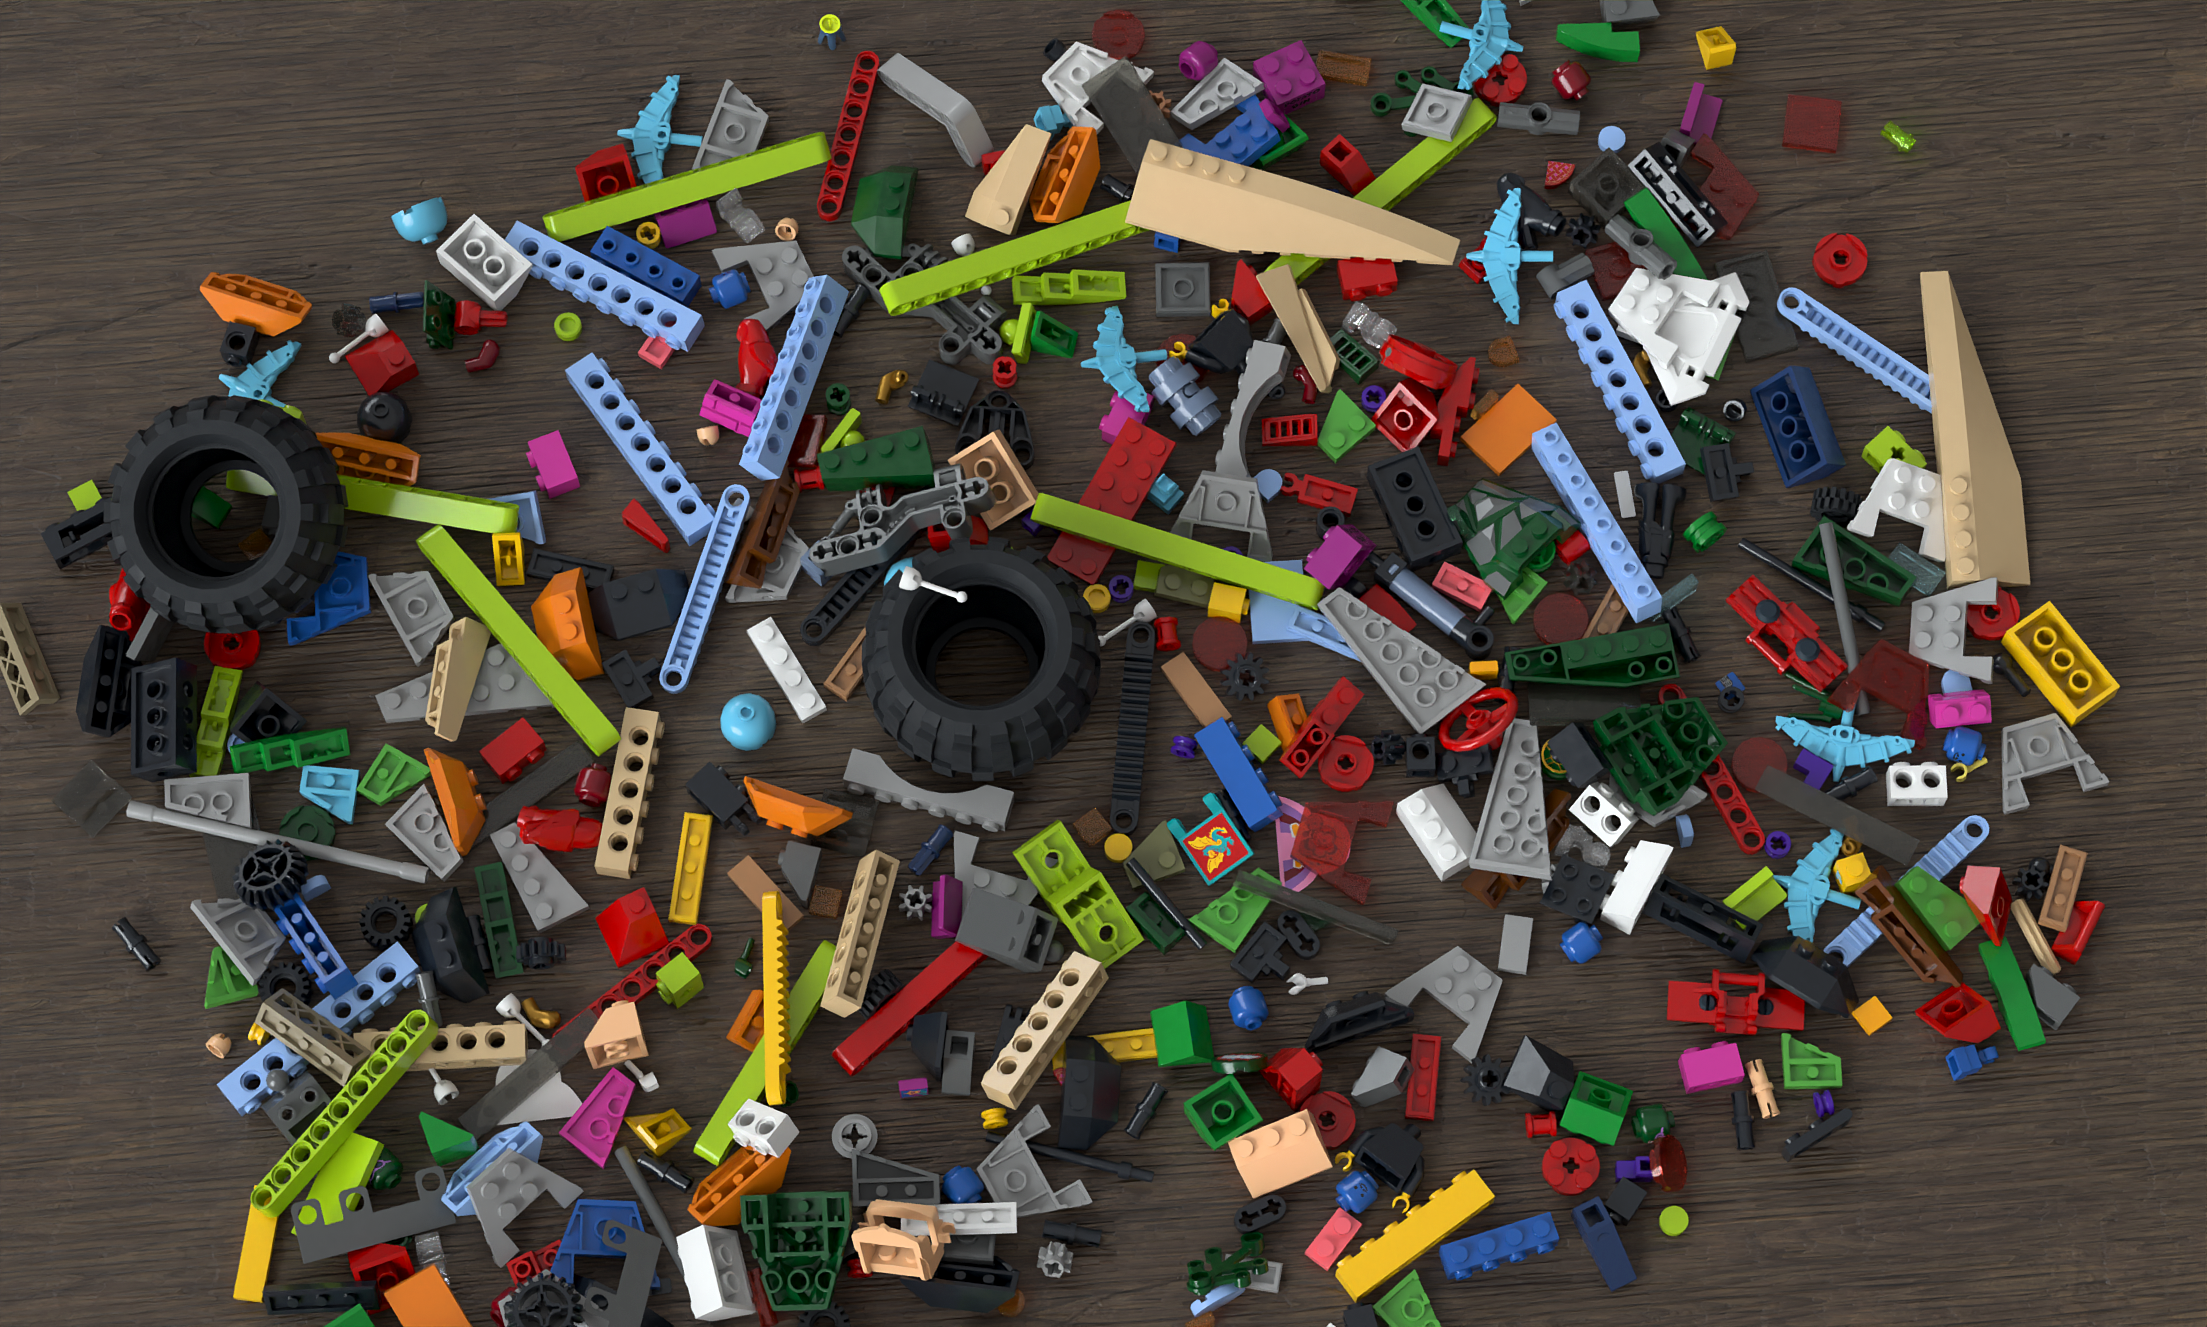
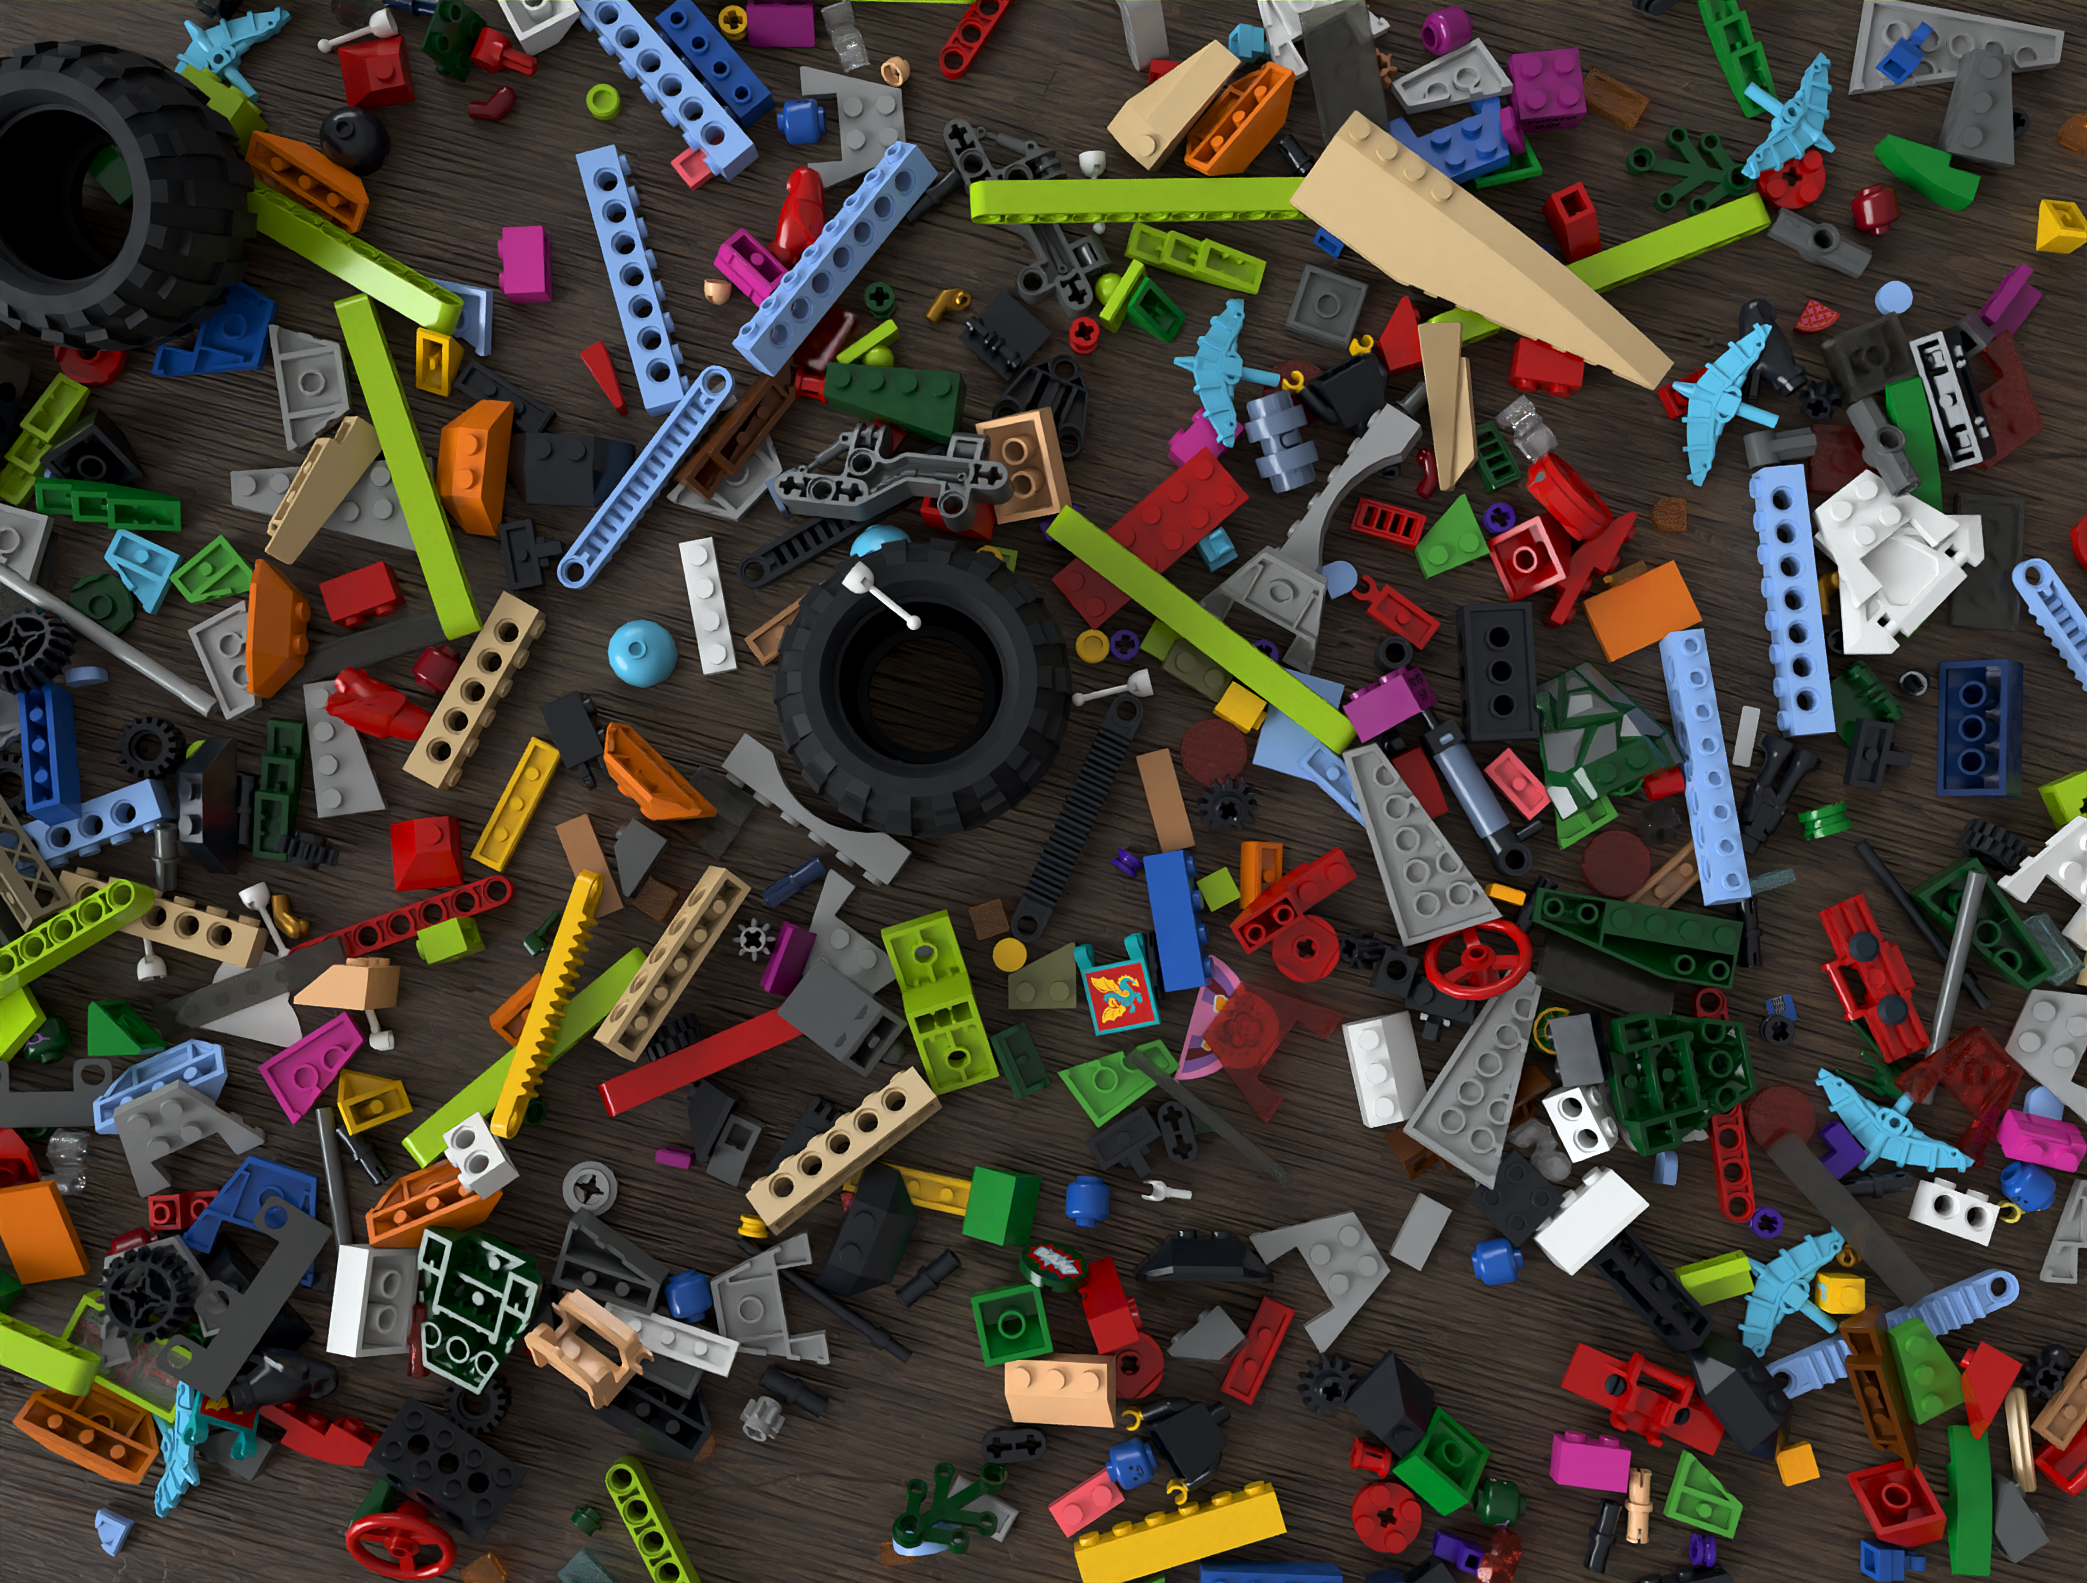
camera: 15 degrees right, 15 degrees up
dark green wedge [851,165,919,259] -> none
black bar [1126,858,1207,950] -> none
red bush [1154,617,1181,651] -> none
light grey tile [1401,83,1473,142] -> none

